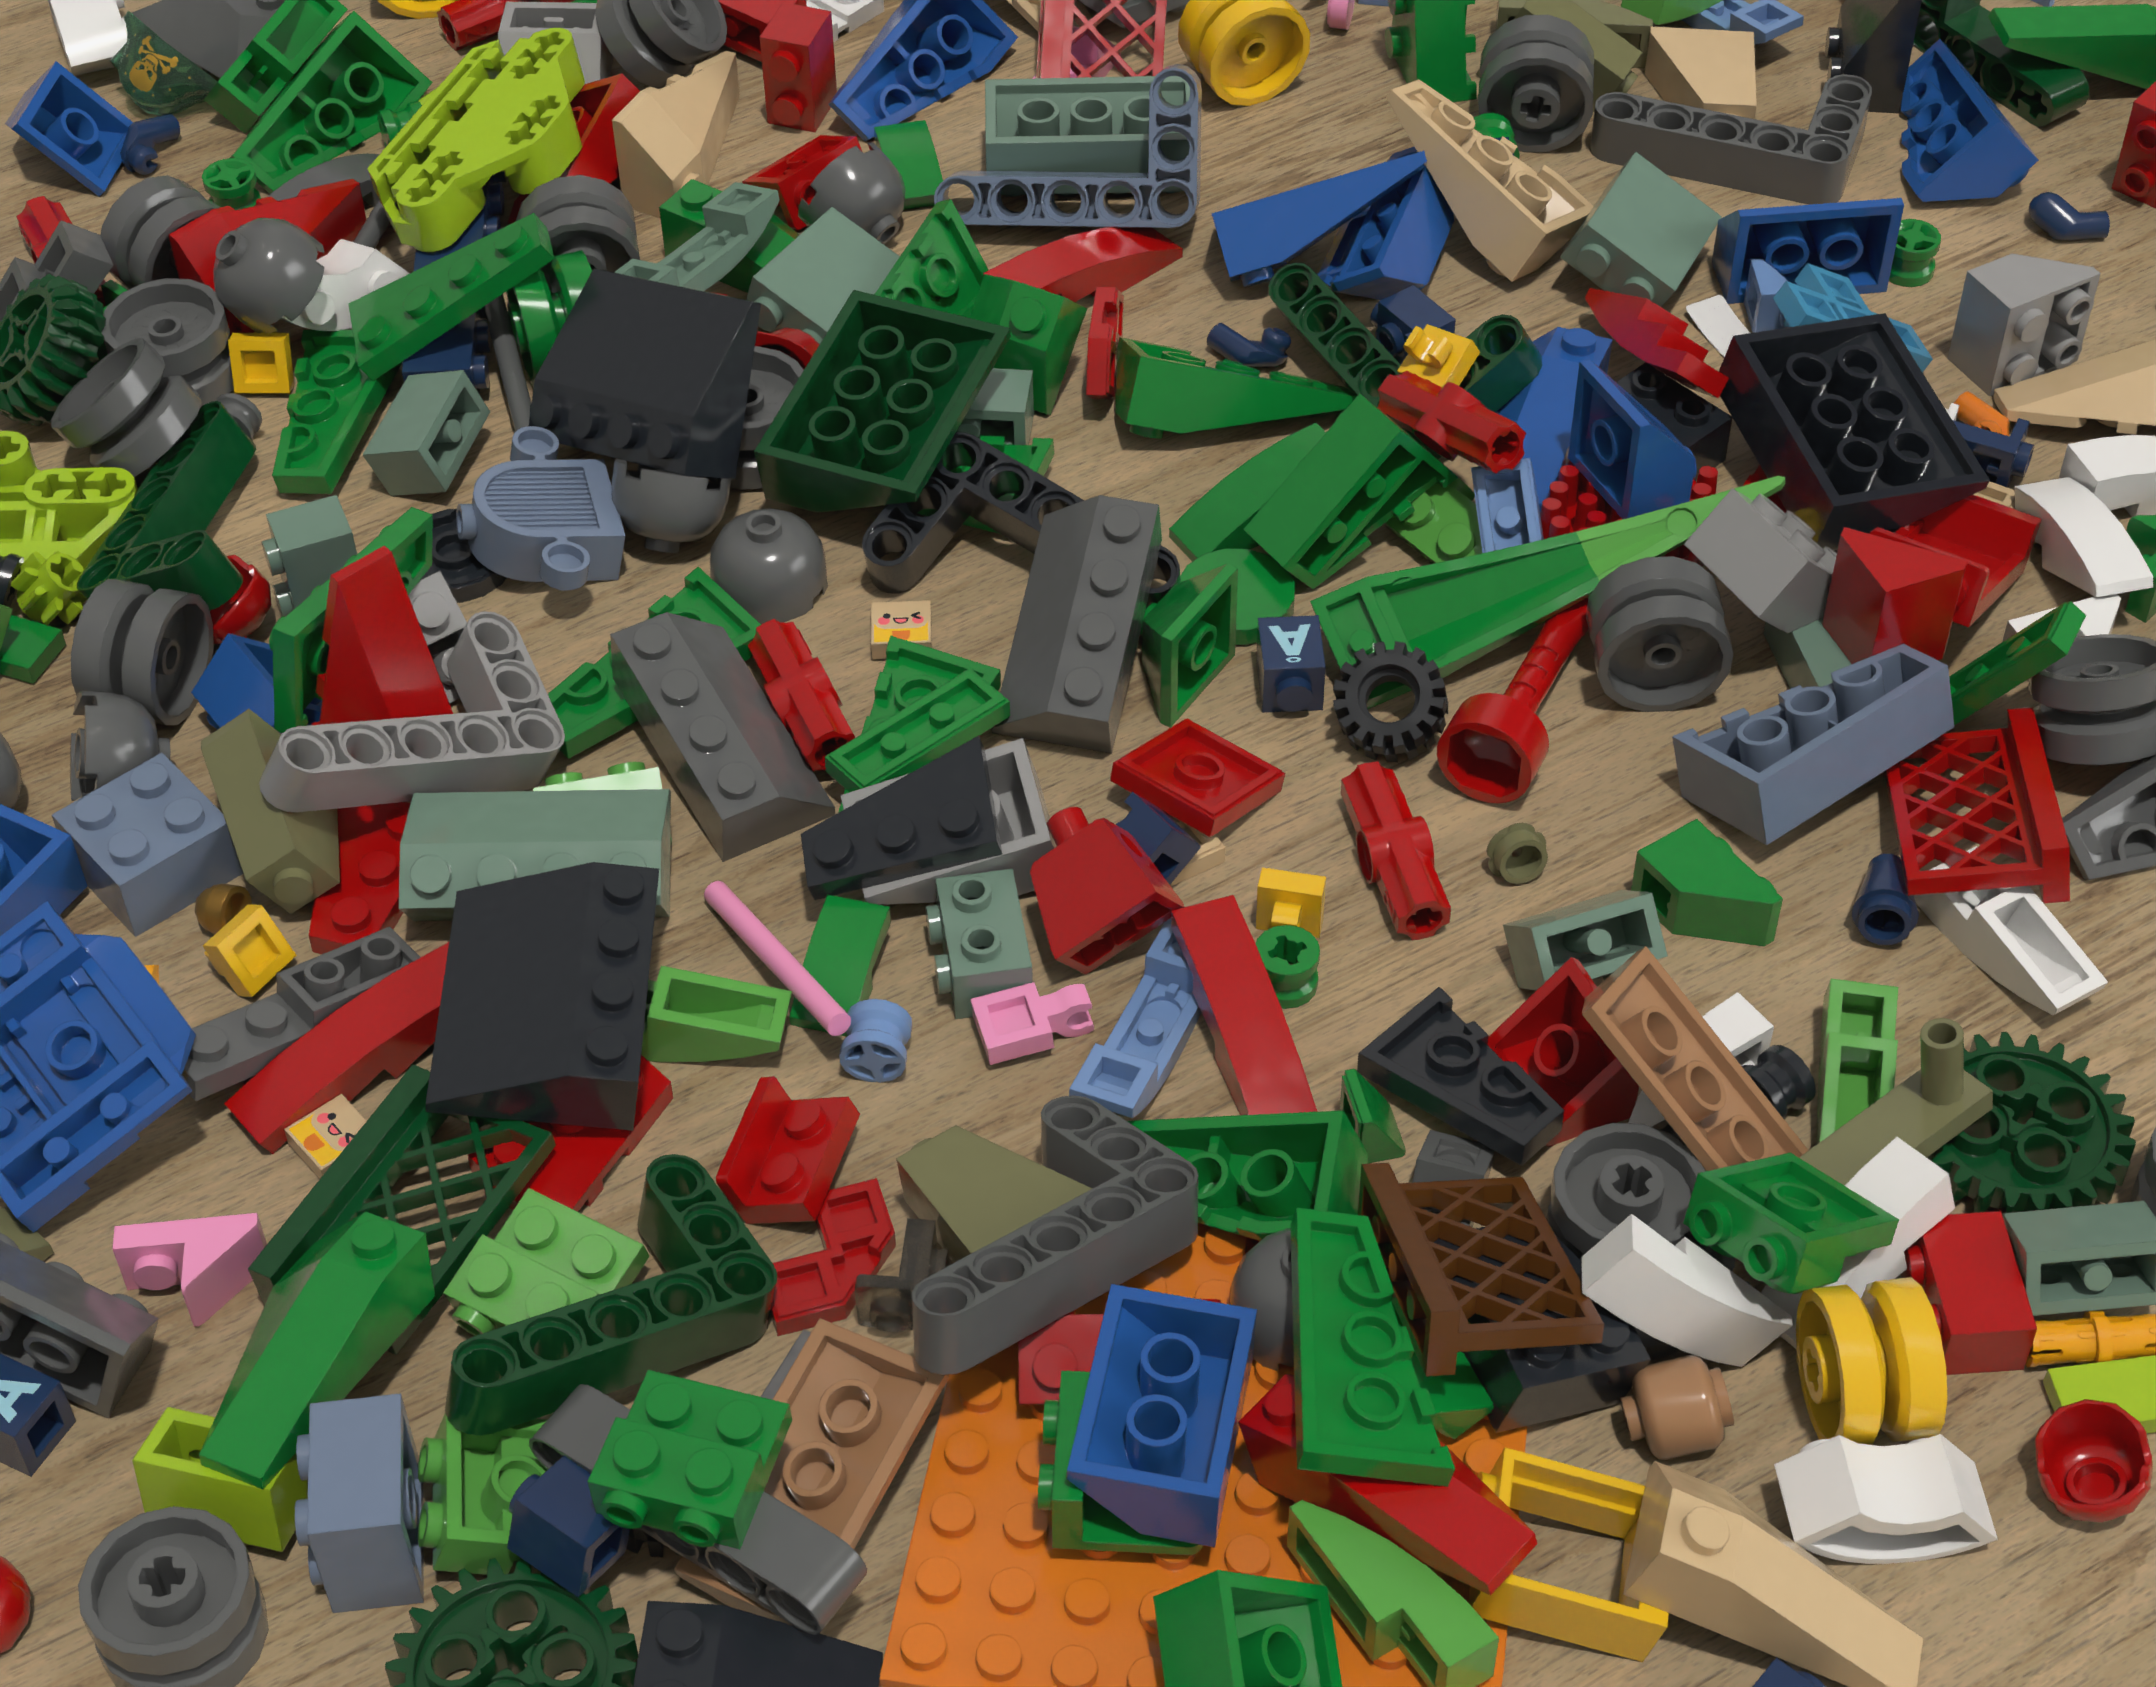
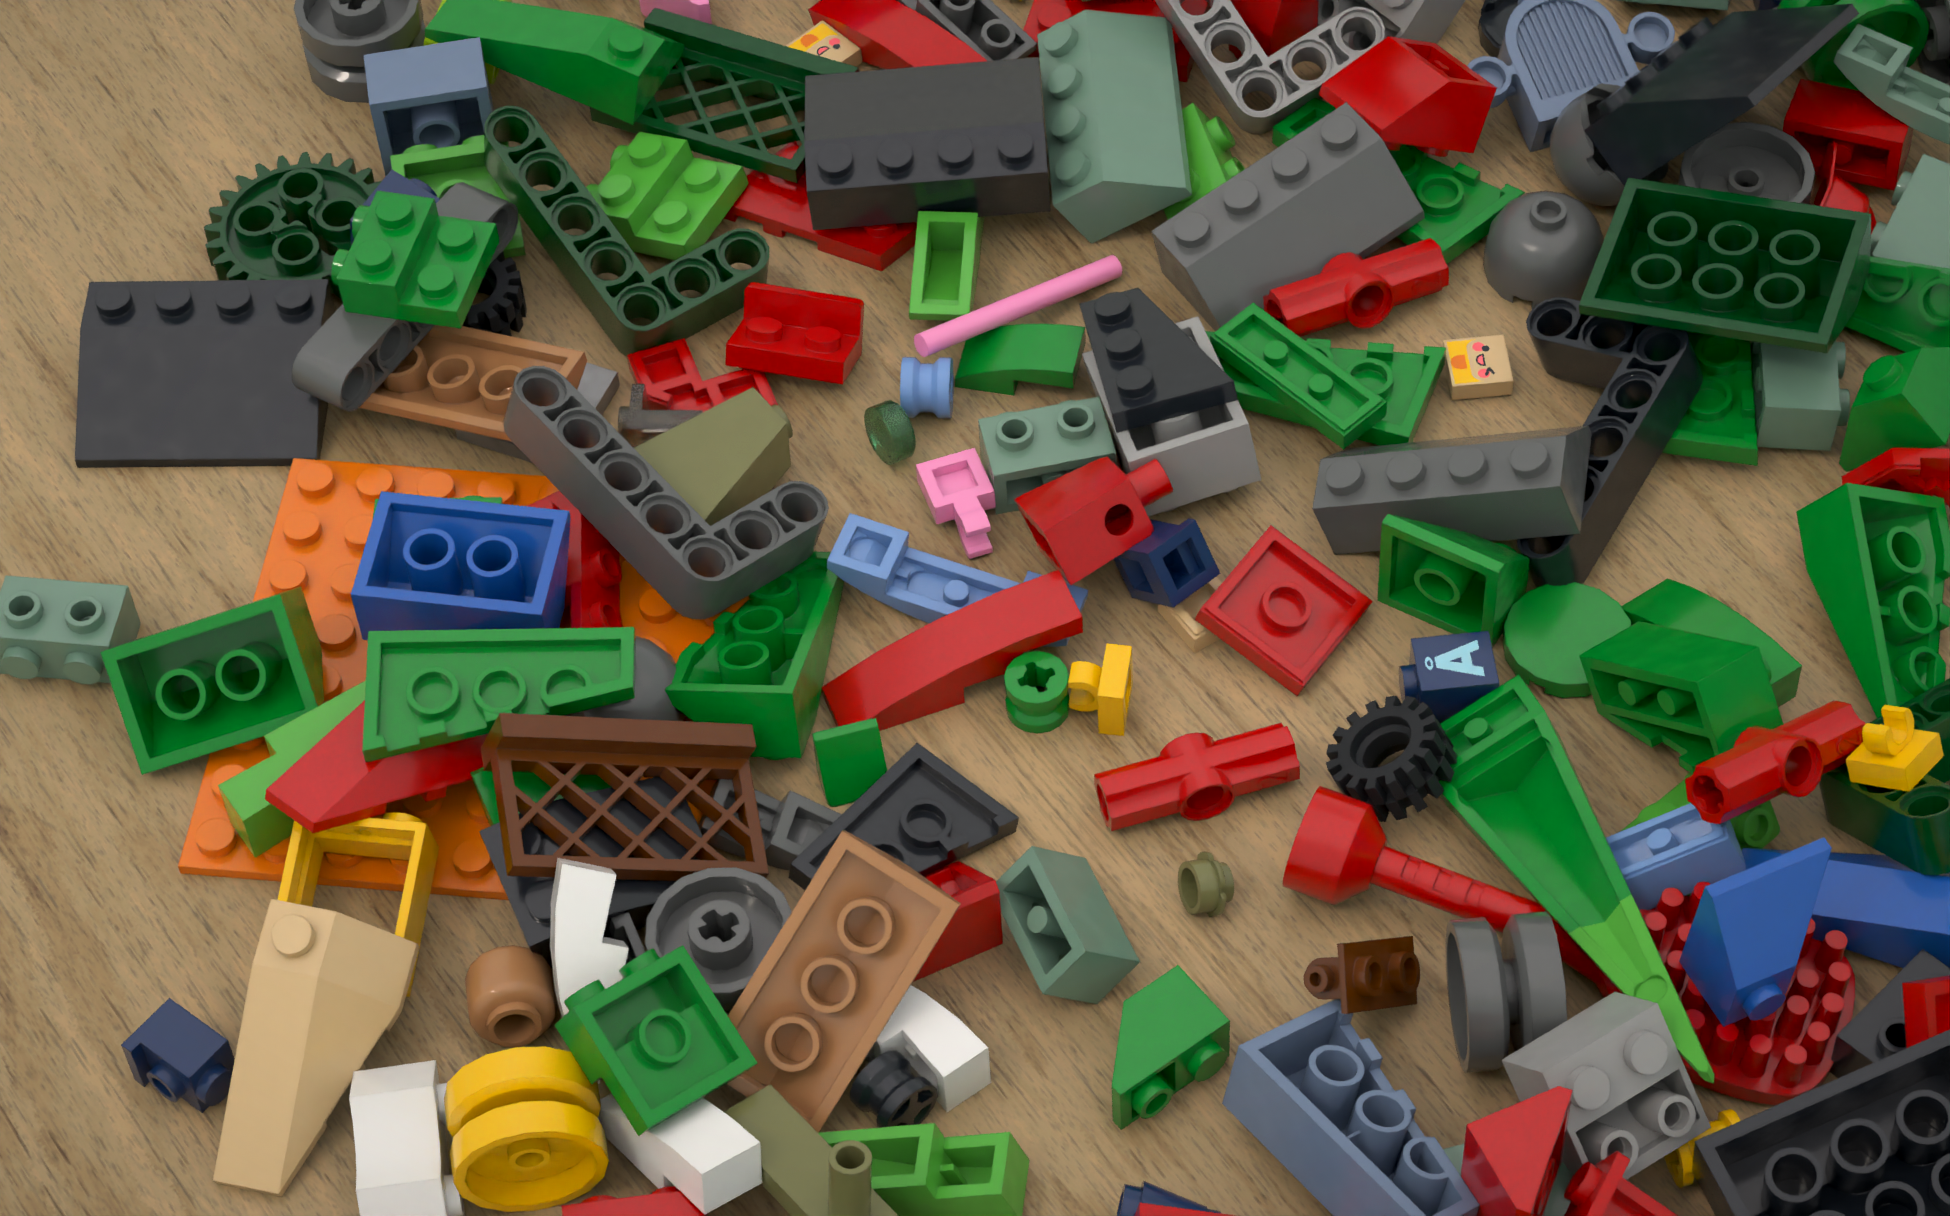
camera: 90 degrees right, 5 degrees up
none -> clear green tile [864,400,916,465]
none -> reddish brown hinge [1303,936,1420,1014]
none -> red slope [1318,36,1497,157]

